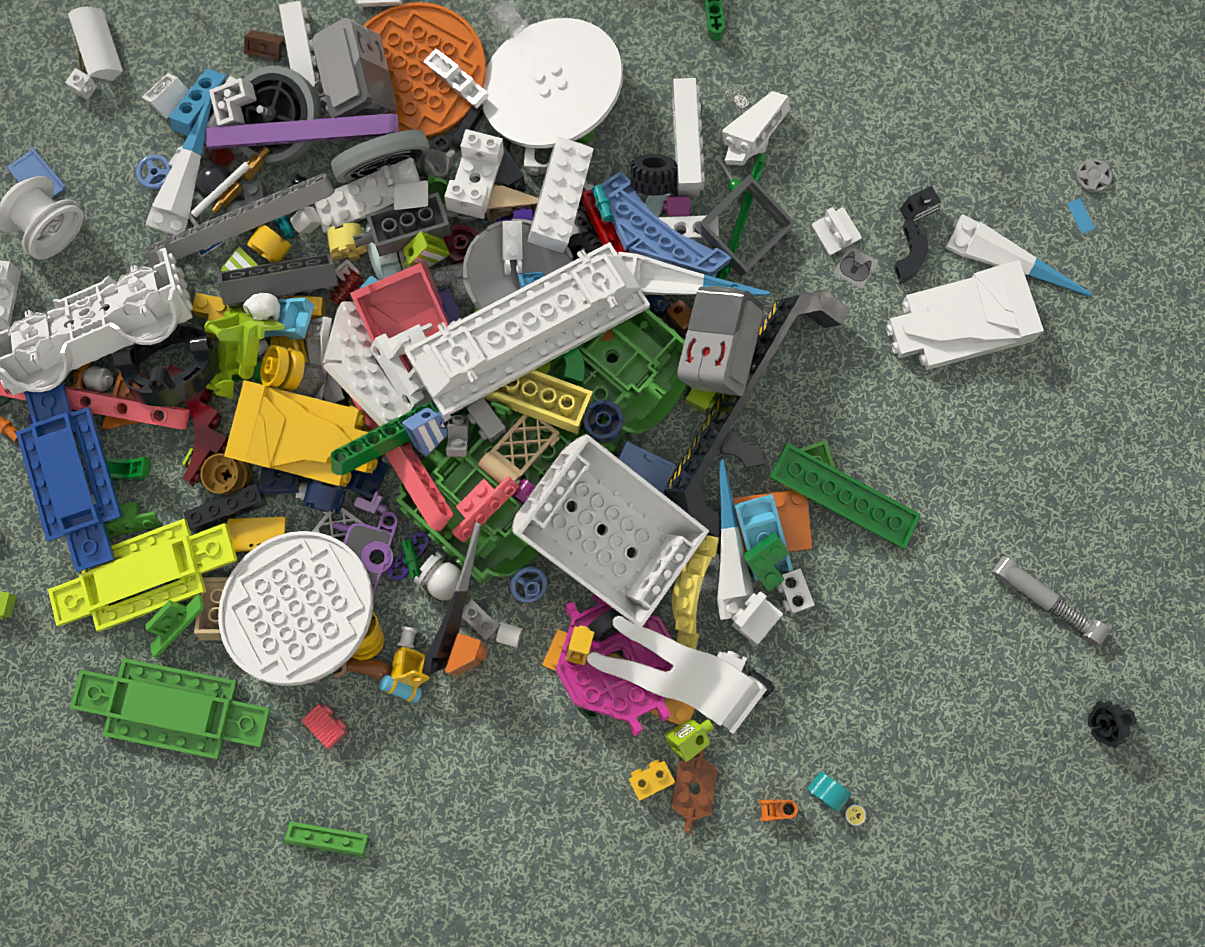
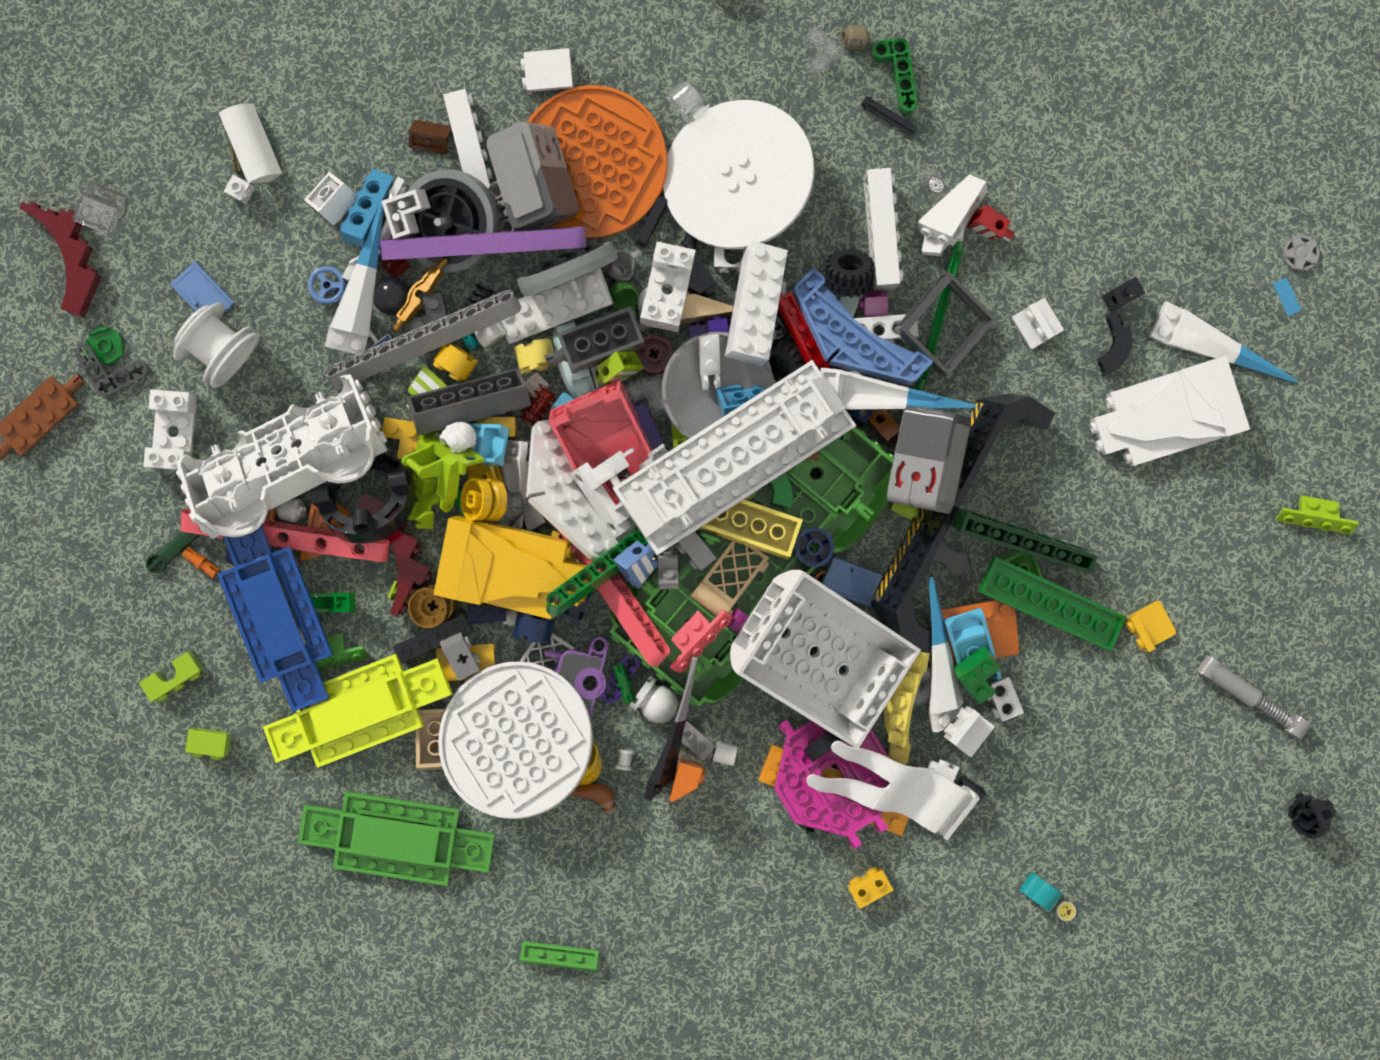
camera: 10 degrees left, 10 degrees up
bright green bracket [145,594,204,658] -> none
white bar [191,162,250,217] -> none
coral brick [301,703,348,749] -> none
lavender piece [354,490,389,516] -> none
yellow piece [379,647,429,703] -> none
white sticker [394,181,428,210] -> none
white slope [423,49,489,108] -> none
black bush [433,135,450,153] -> none
medium blue piece [510,566,548,603] -> none
yellow brick [565,626,594,665] -> none
teal pin [592,185,614,223] -> none
lime torso [663,719,714,762] -> none
dark orange plate [671,748,718,834] -> none
hinge [715,155,741,192] -> none
orange piece [759,799,798,821] -> none
sticker [834,246,878,288] -> none
none -> light grey brick [440,632,481,681]
none -> black axle [861,96,918,136]
none -> dark green brick [951,507,1098,574]
none -> red torso [967,205,1015,242]
none -> yellow bracket [1126,601,1176,652]
none -> lime bracket [1276,495,1359,534]

